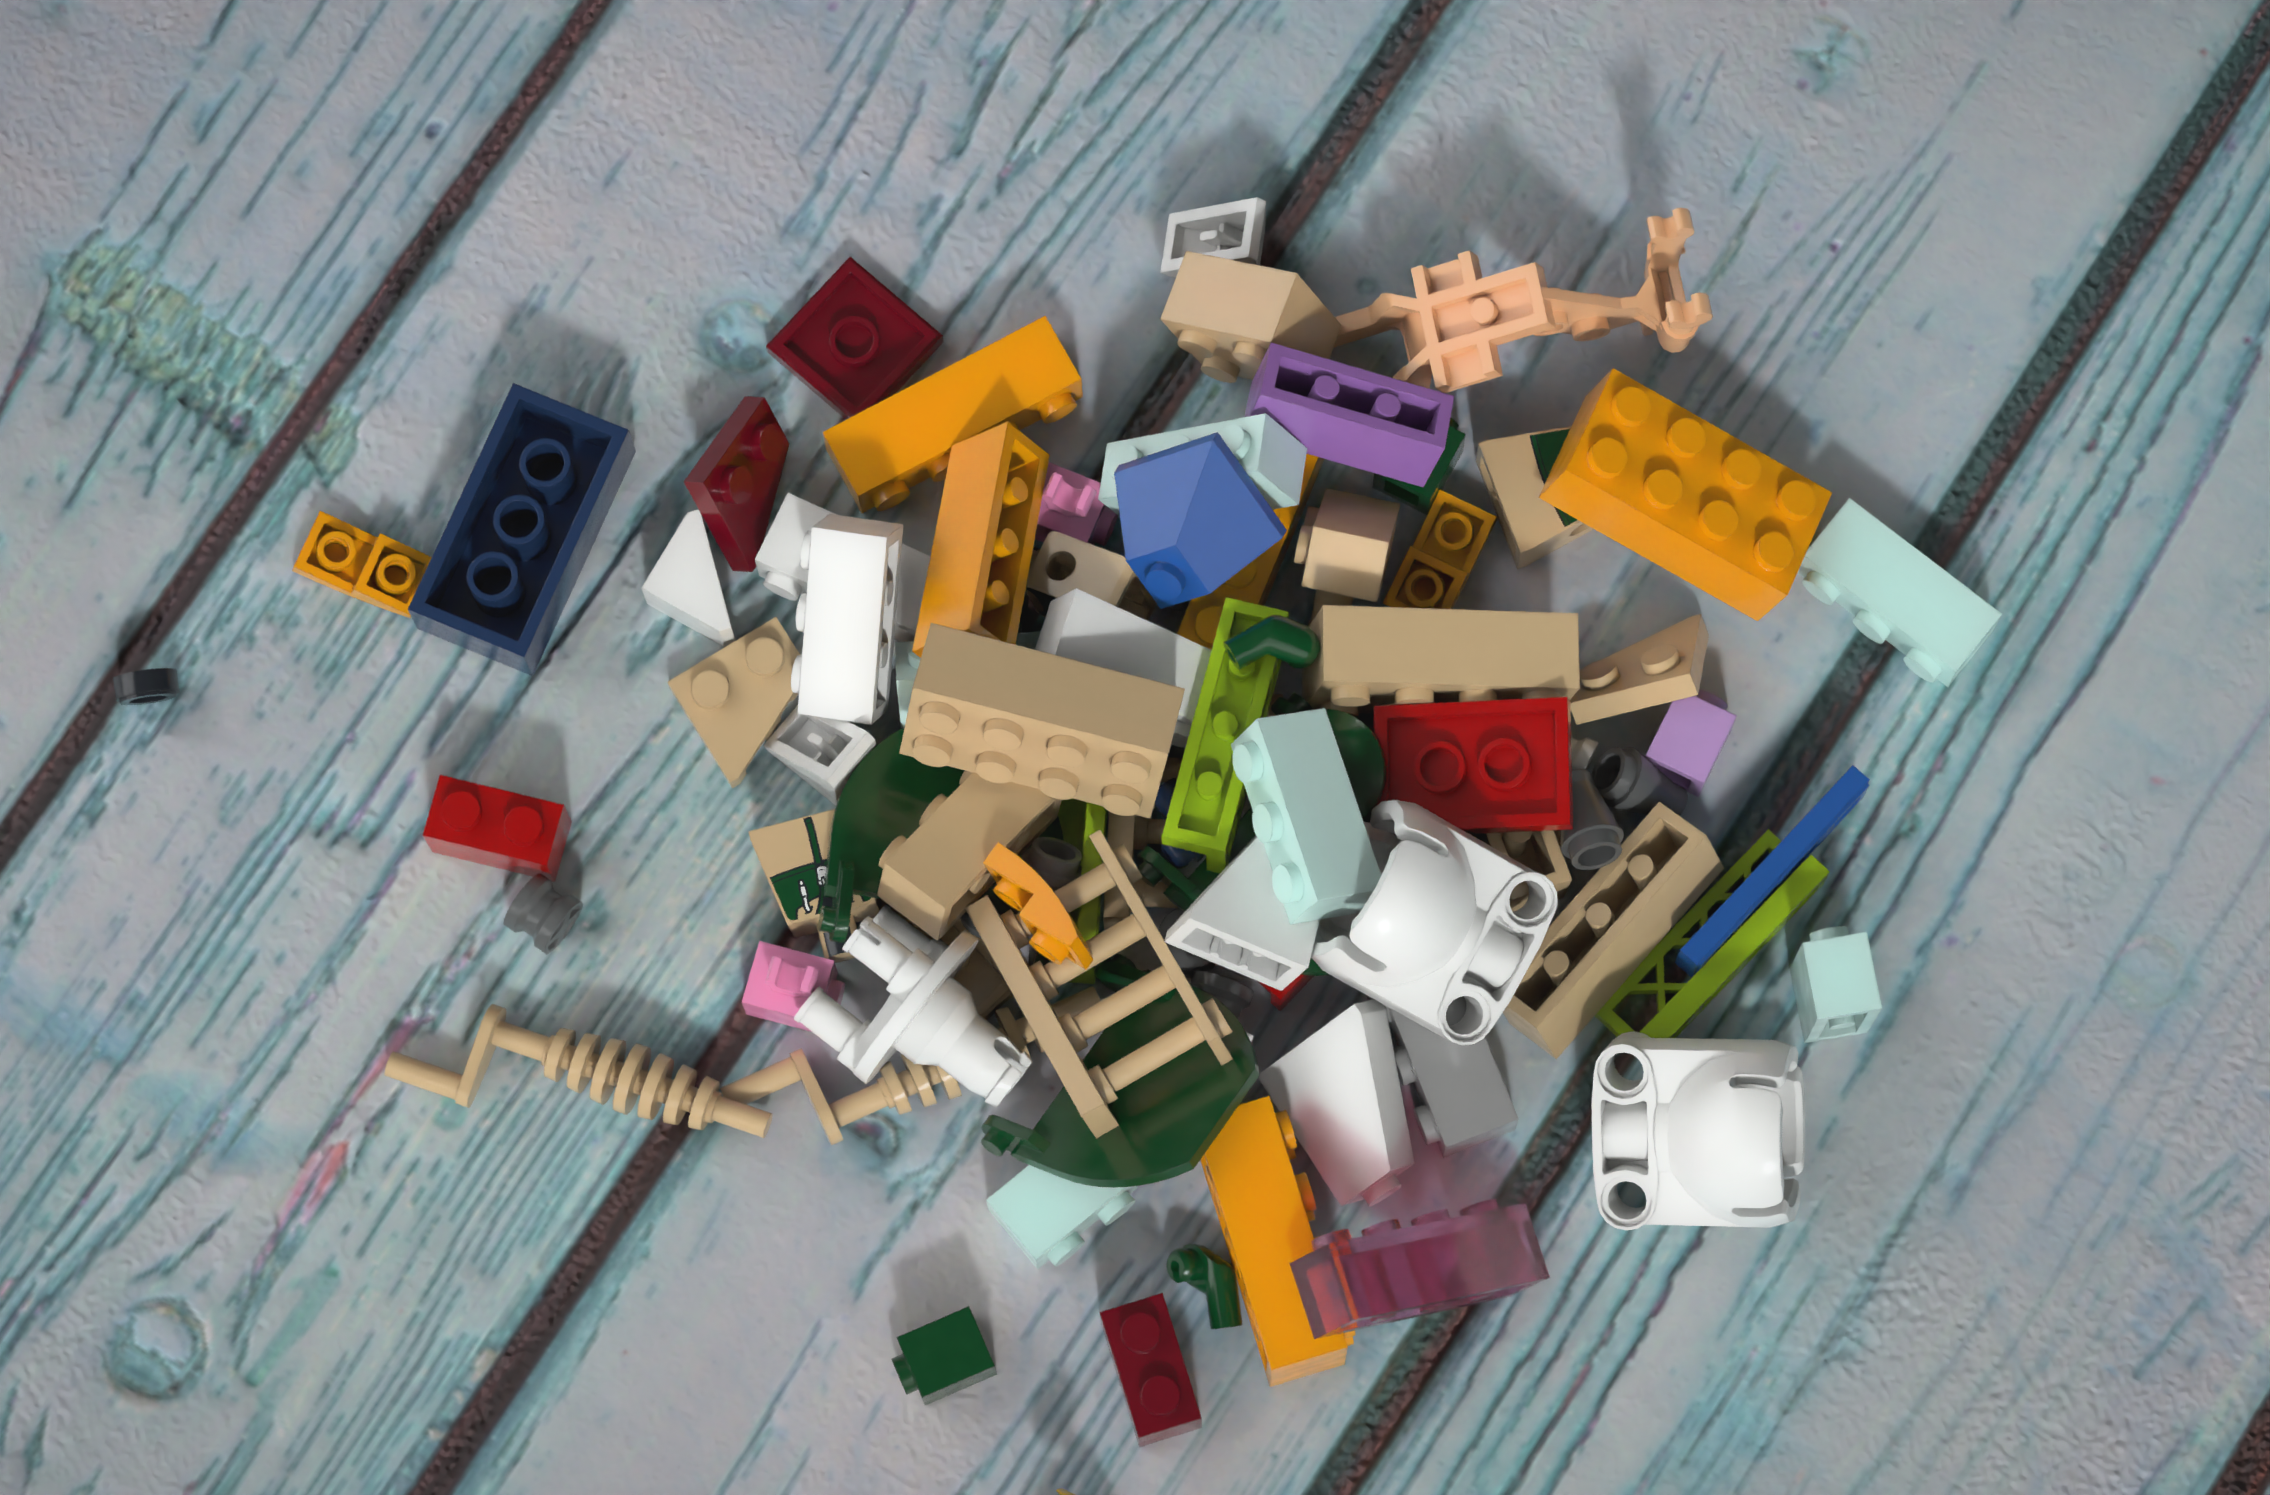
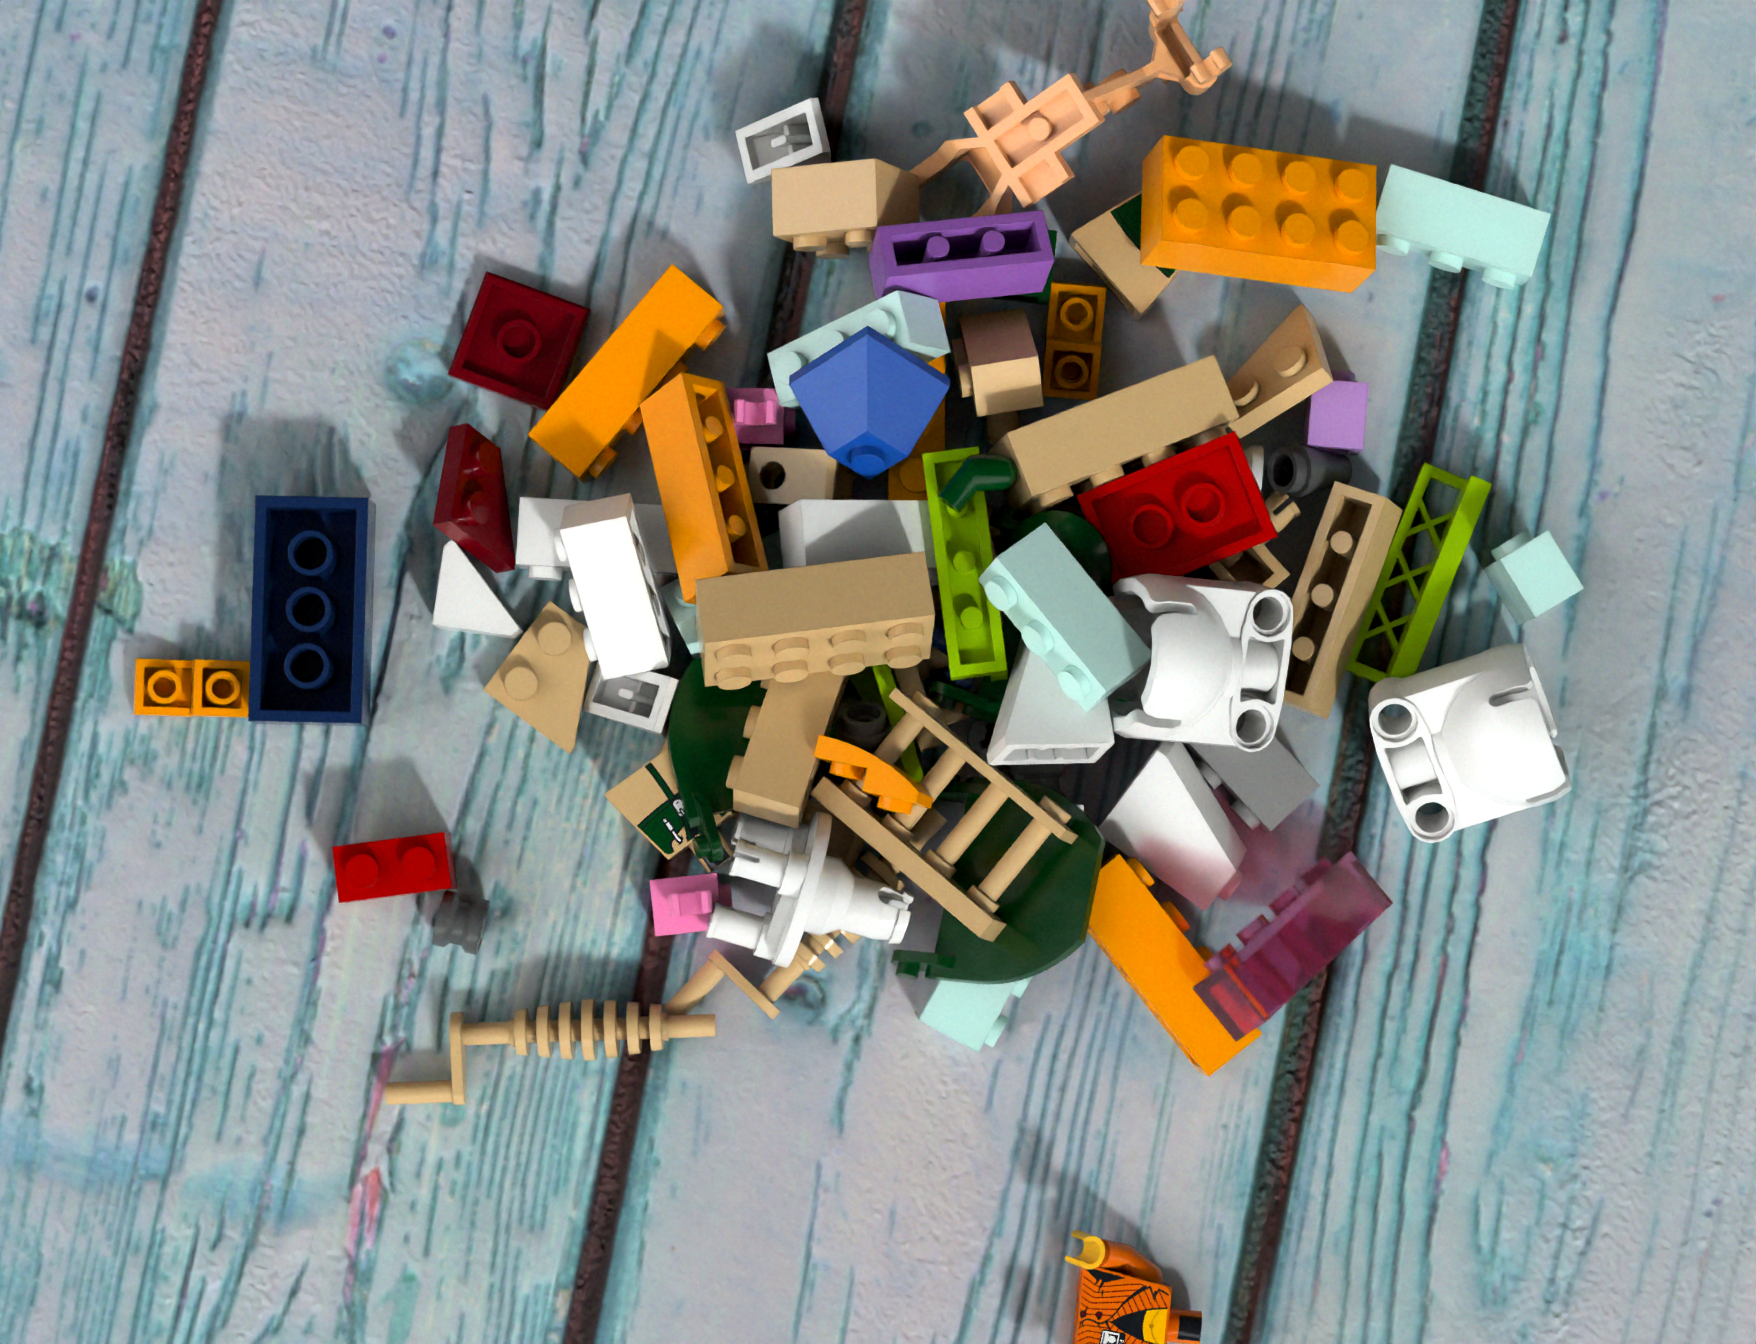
camera: 30 degrees left, 10 degrees up
black tile [113,668,180,705] -> none
dark green brick [891,1306,997,1405] -> none
dark red brick [1100,1293,1202,1447] -> none
dark green arm [1166,1243,1243,1329] -> none
dark grey cone [1560,769,1624,870] -> none
blue tile [1675,765,1870,978] -> none

